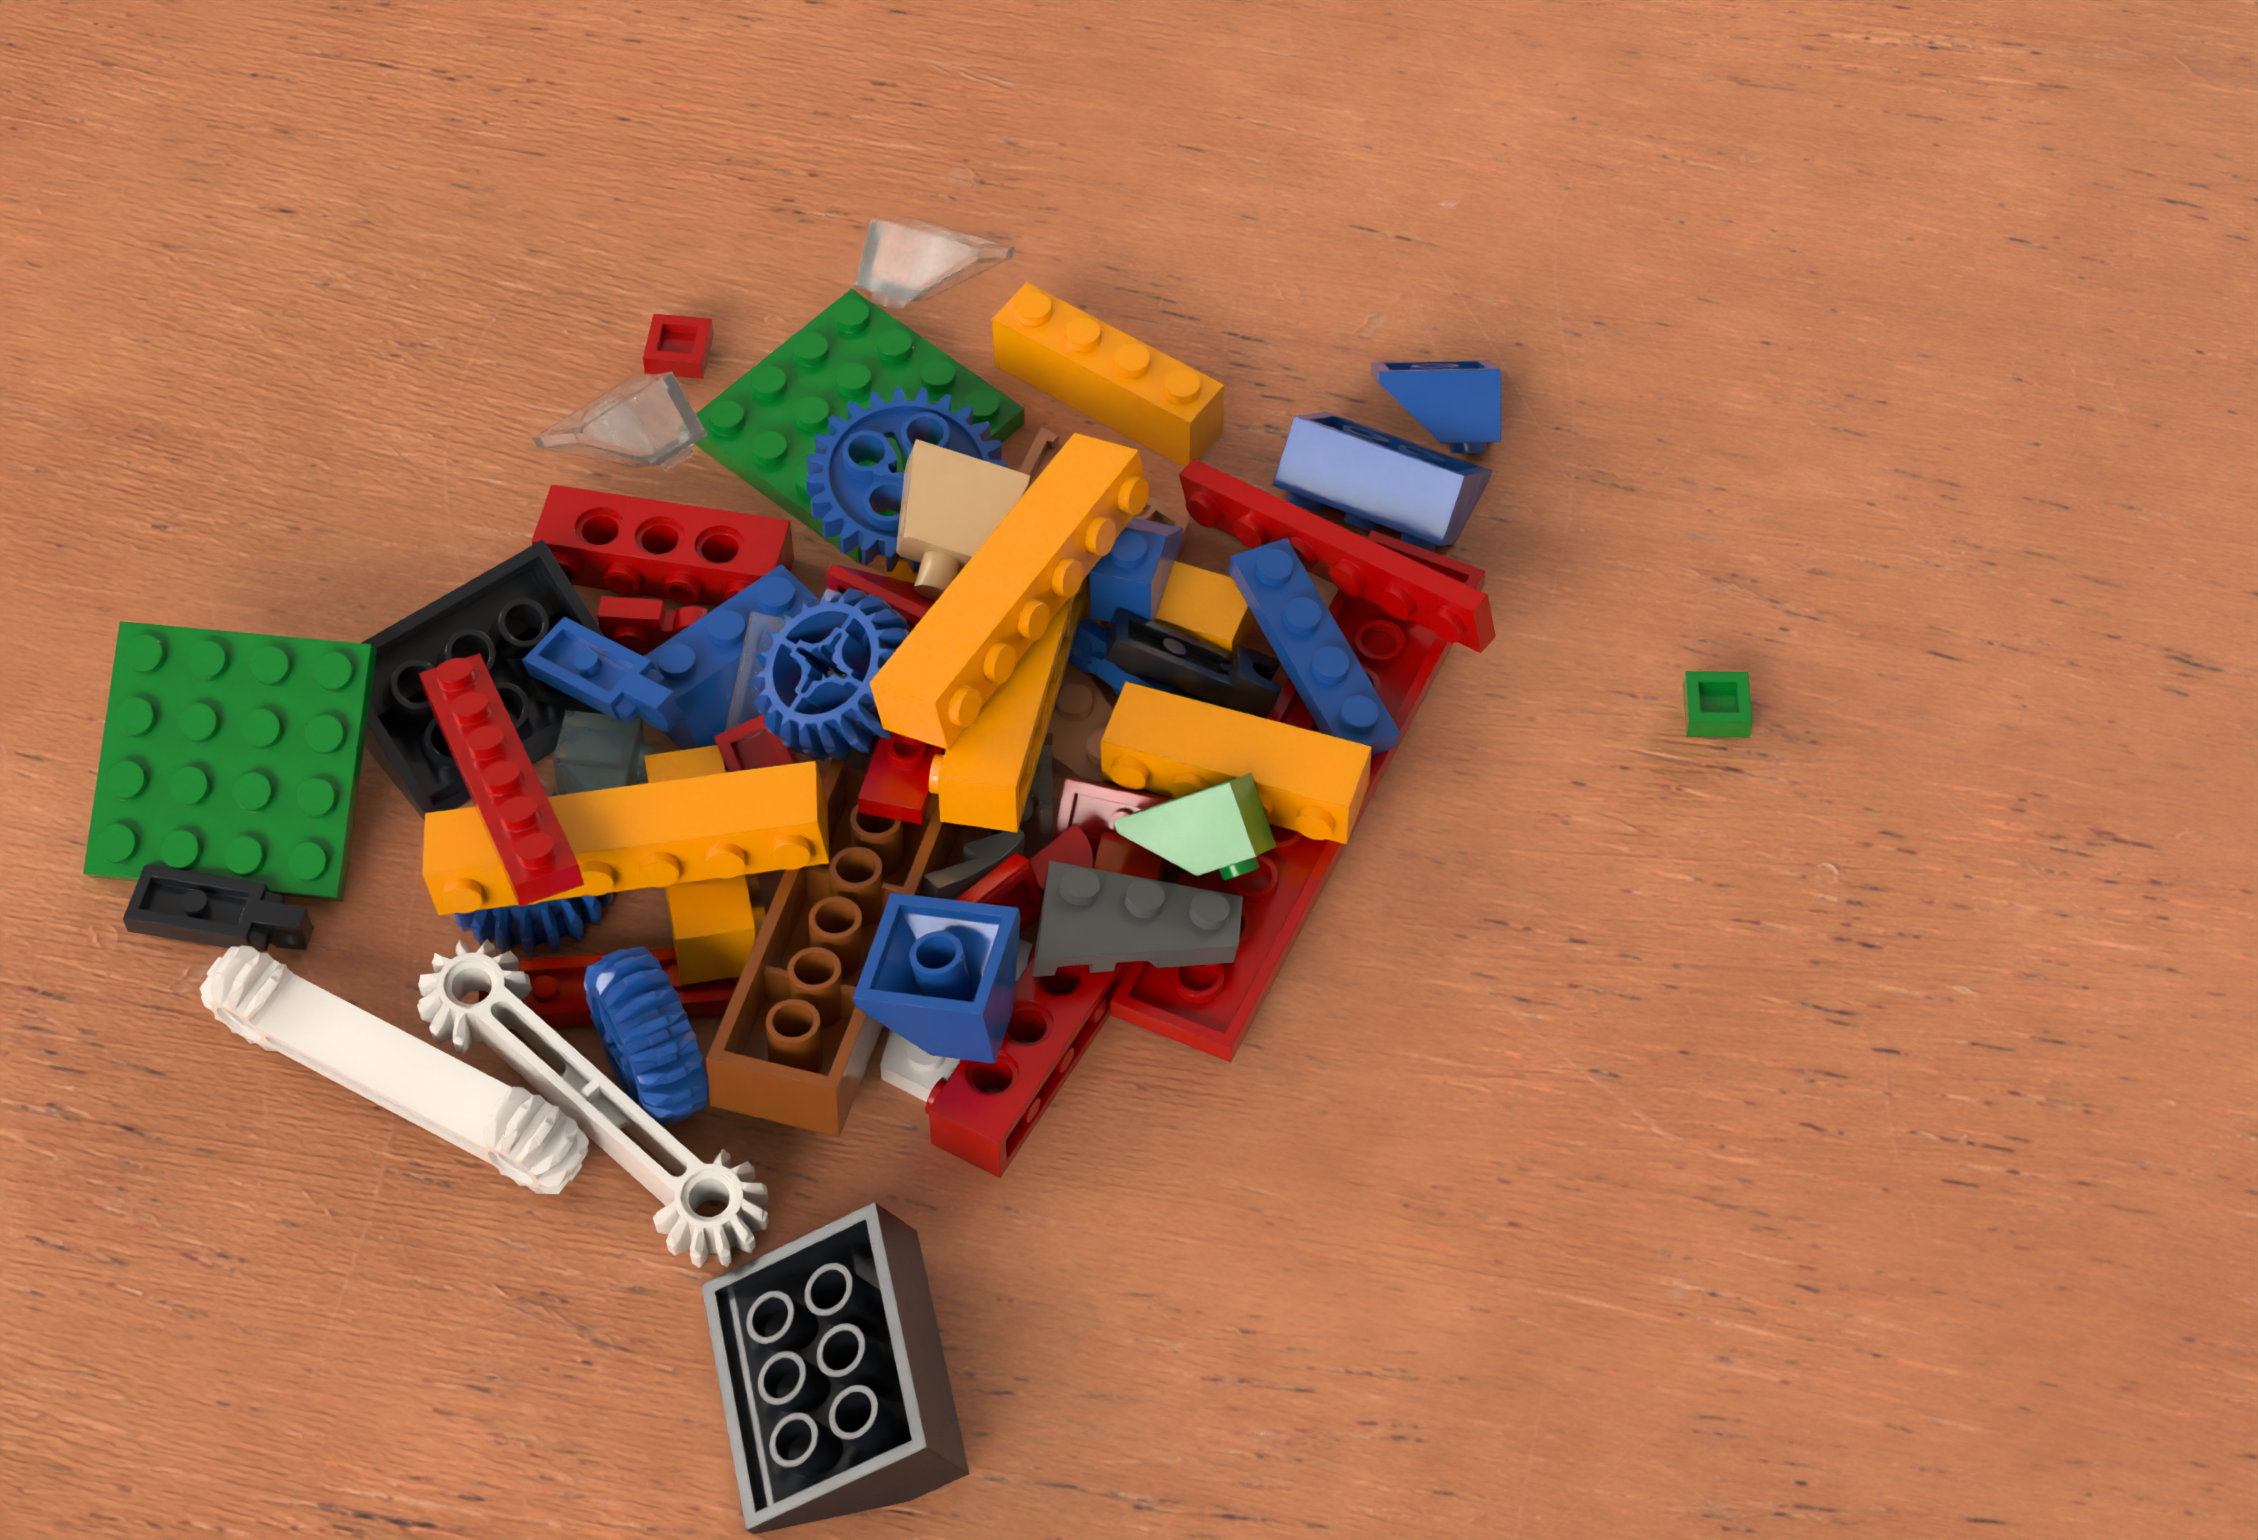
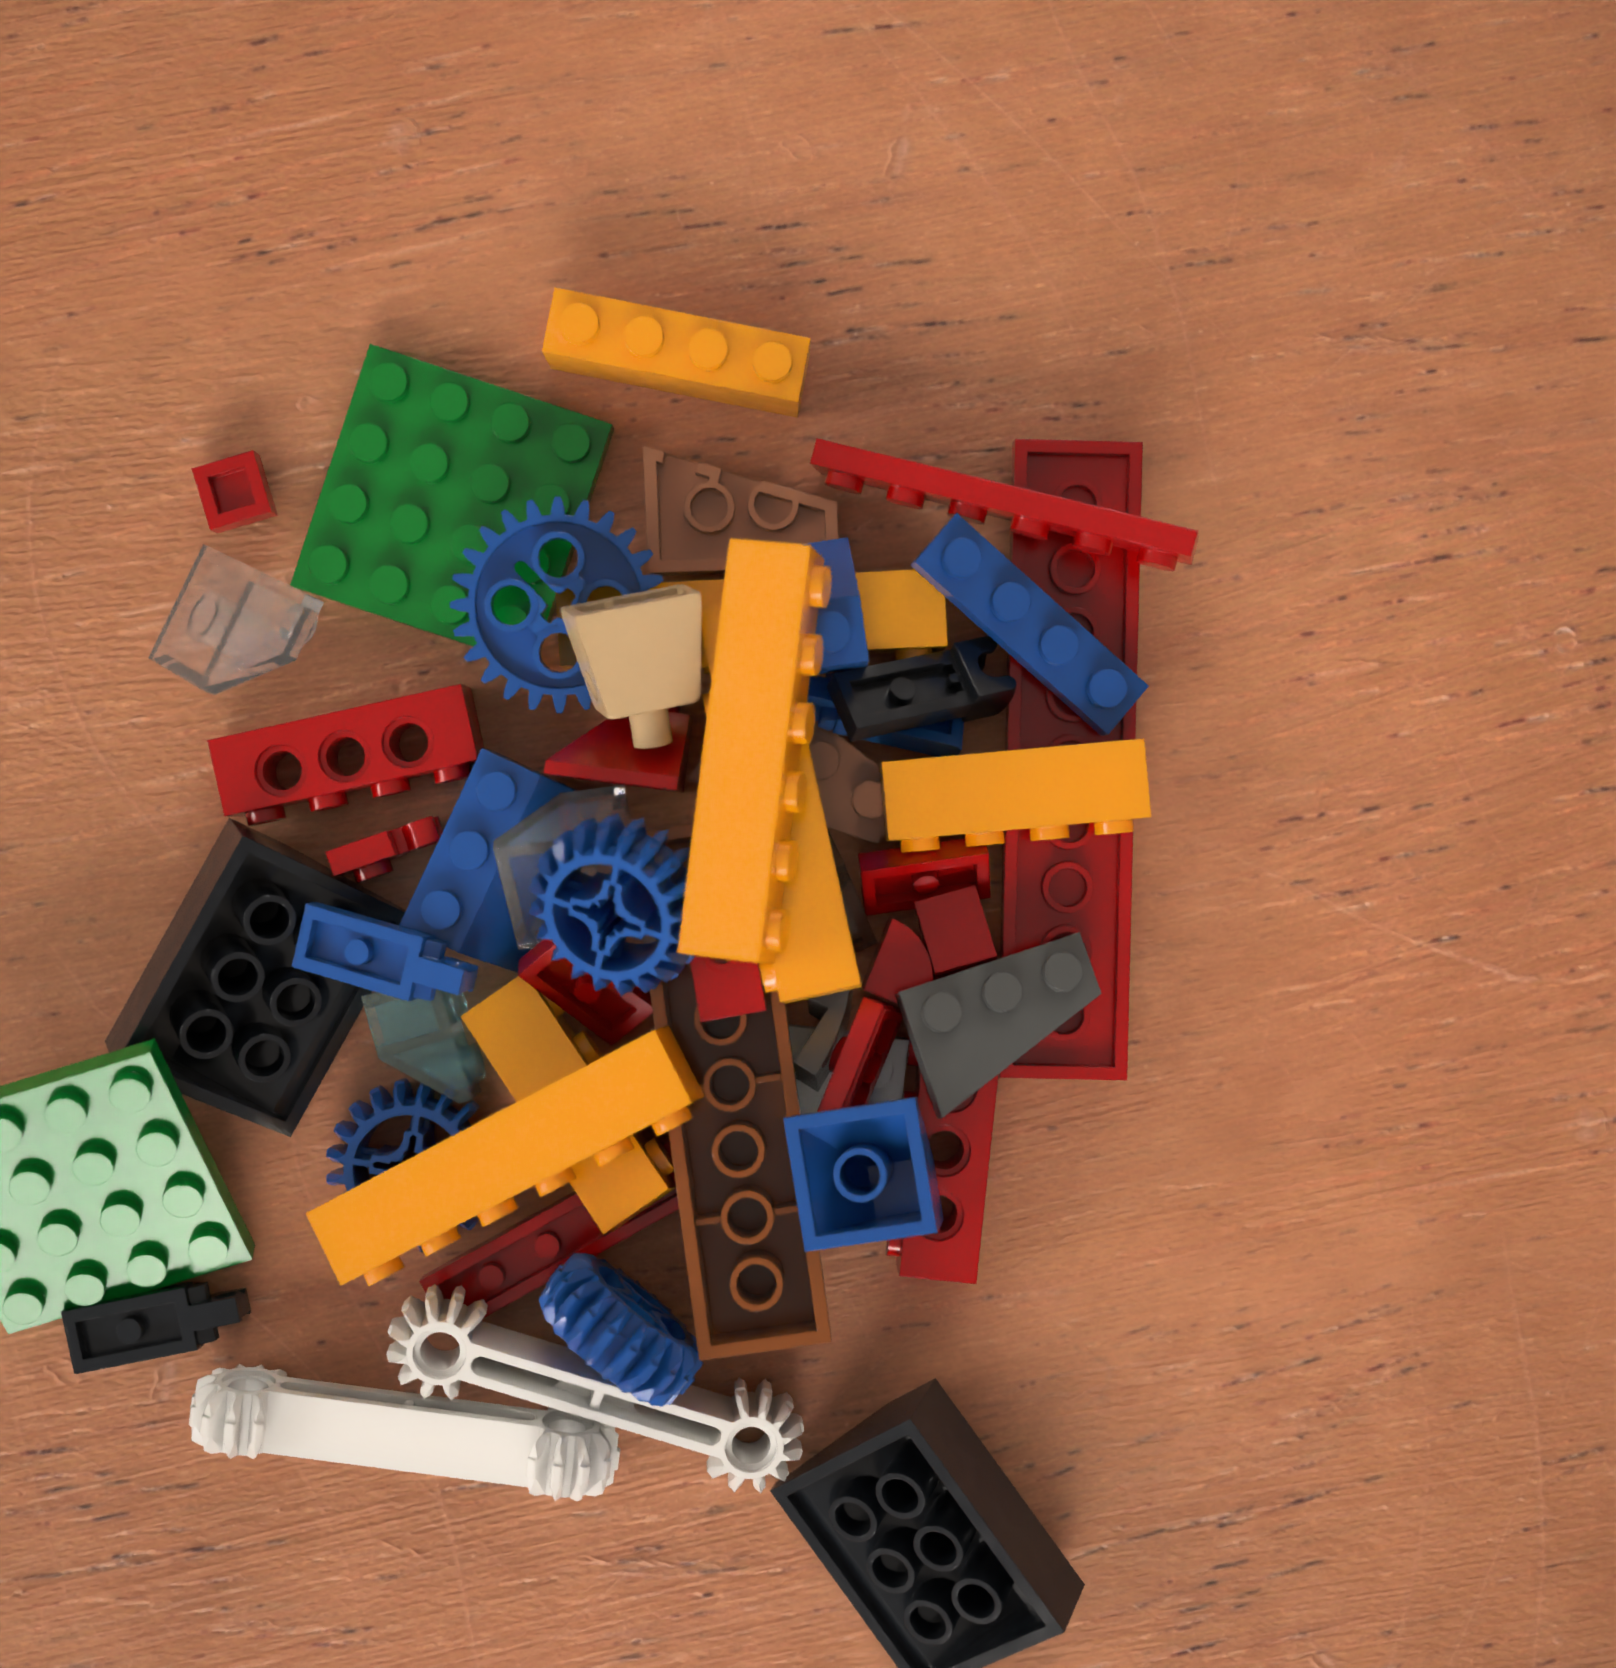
camera: 20 degrees left, 35 degrees up
red plate [419,653,584,907] -> none
clear slope [855,216,1014,309] -> none
slope [1114,773,1277,880] -> none
slope [1272,412,1492,552] -> none
blue slope [1371,360,1501,454] -> none
green plate [1683,671,1753,738] -> none

